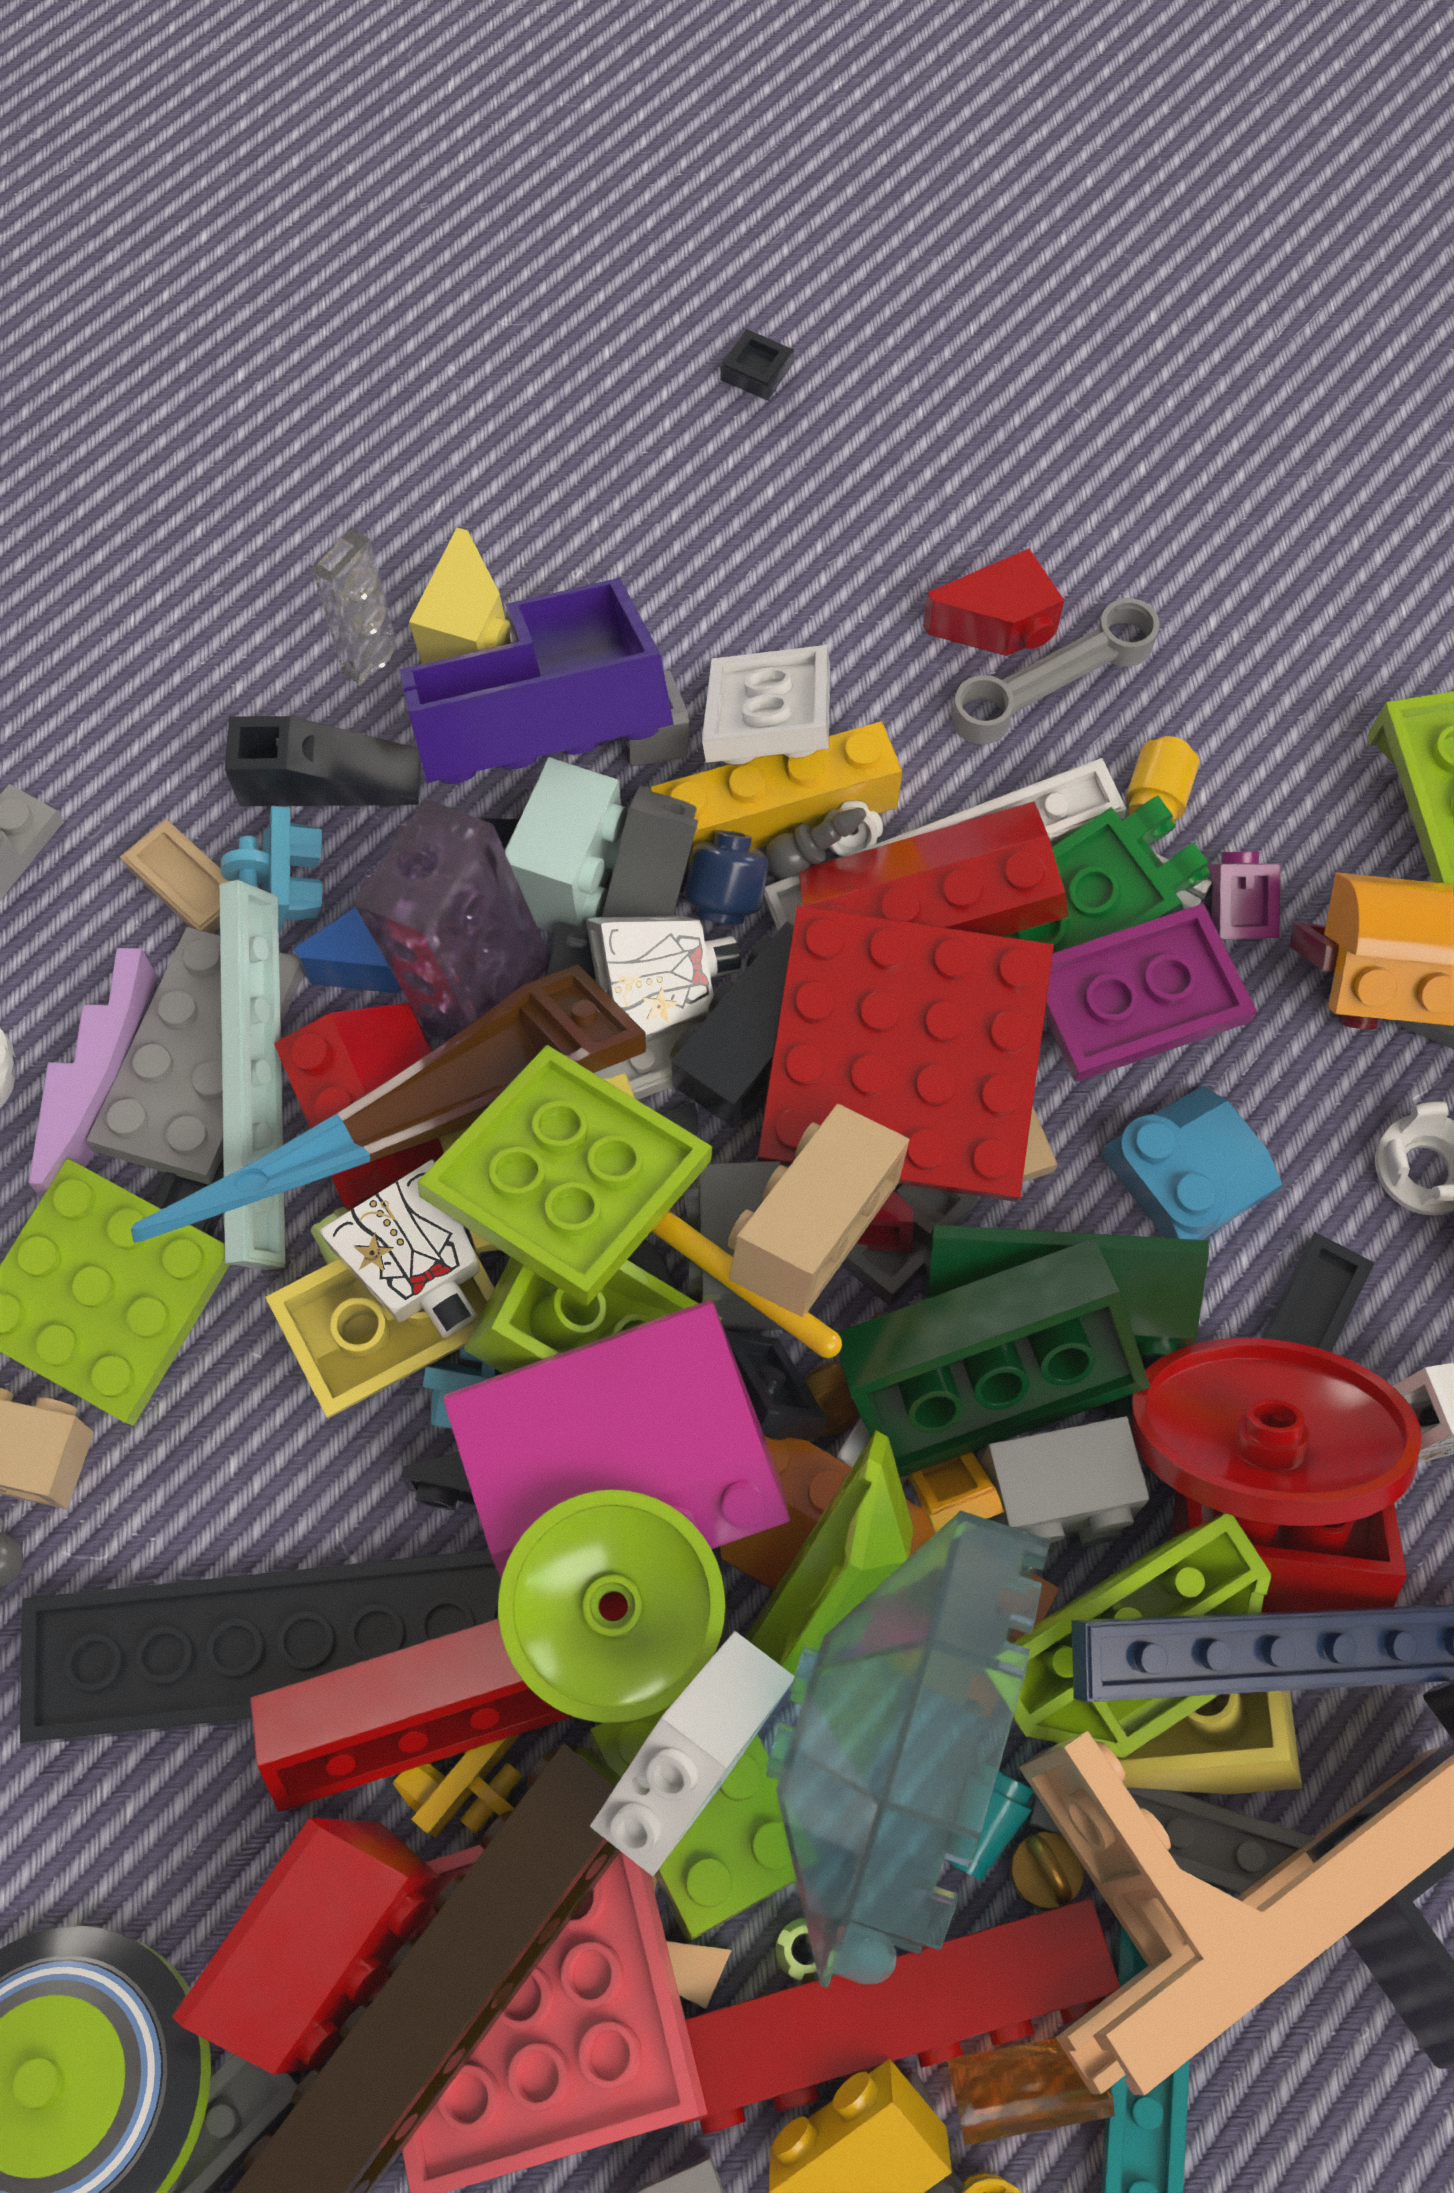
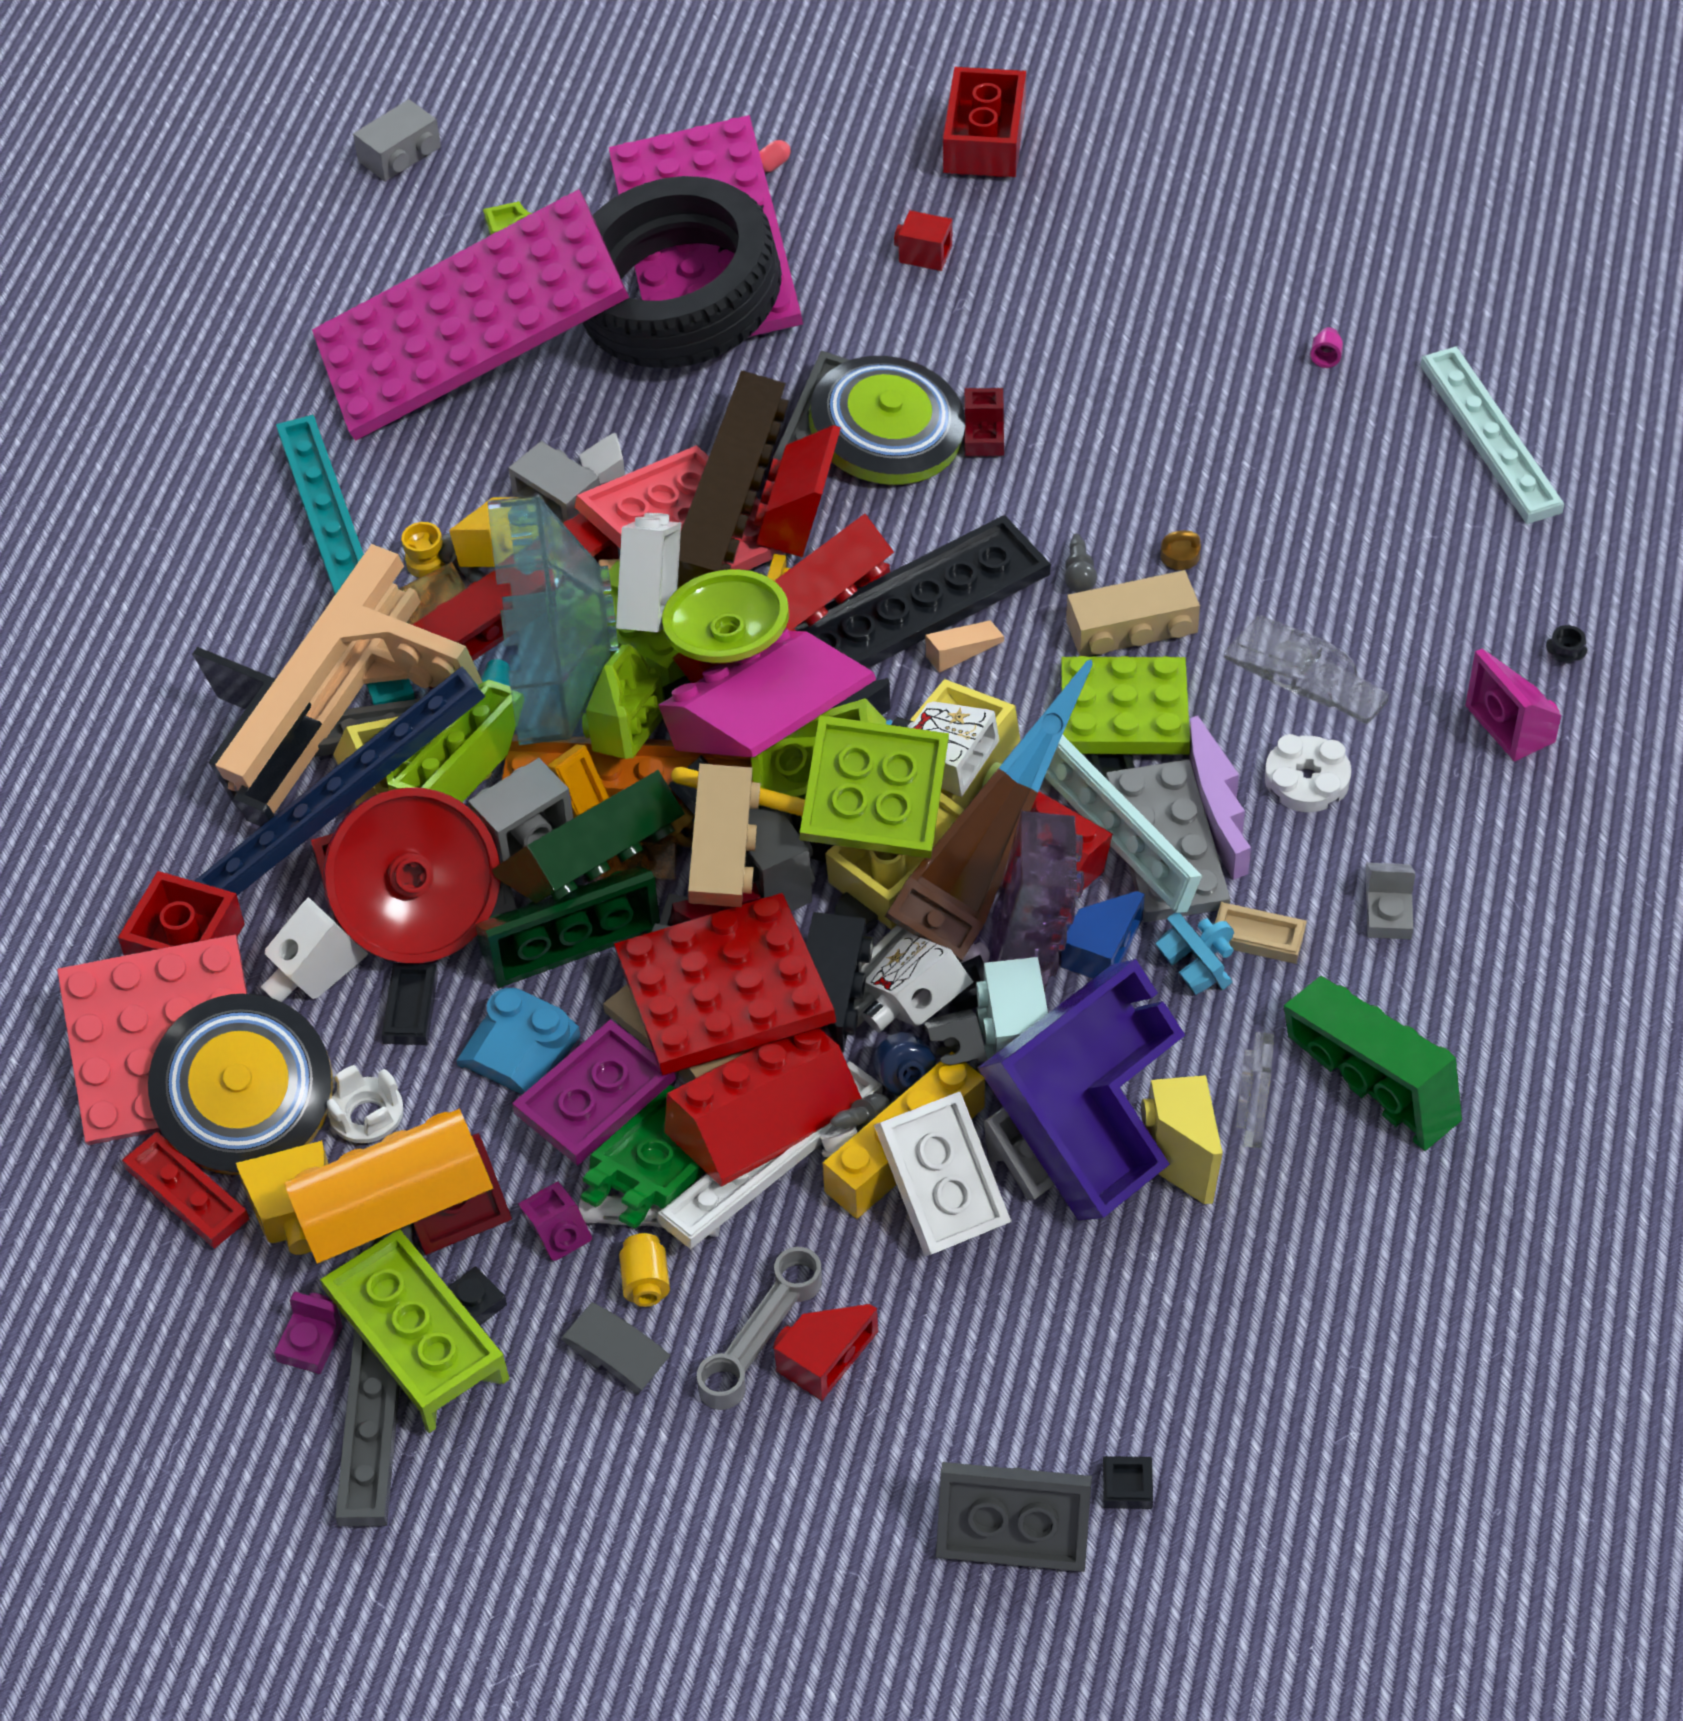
camera: 155 degrees right, 15 degrees down
black slope [224,716,421,806] -> none
none -> black plate [448,1266,507,1326]
none -> dark grey slope [561,1302,671,1395]
none -> light nougat piece [925,620,1004,673]
none -> dark grey plate [936,1462,1092,1572]
none -> green wedge [1284,976,1462,1151]

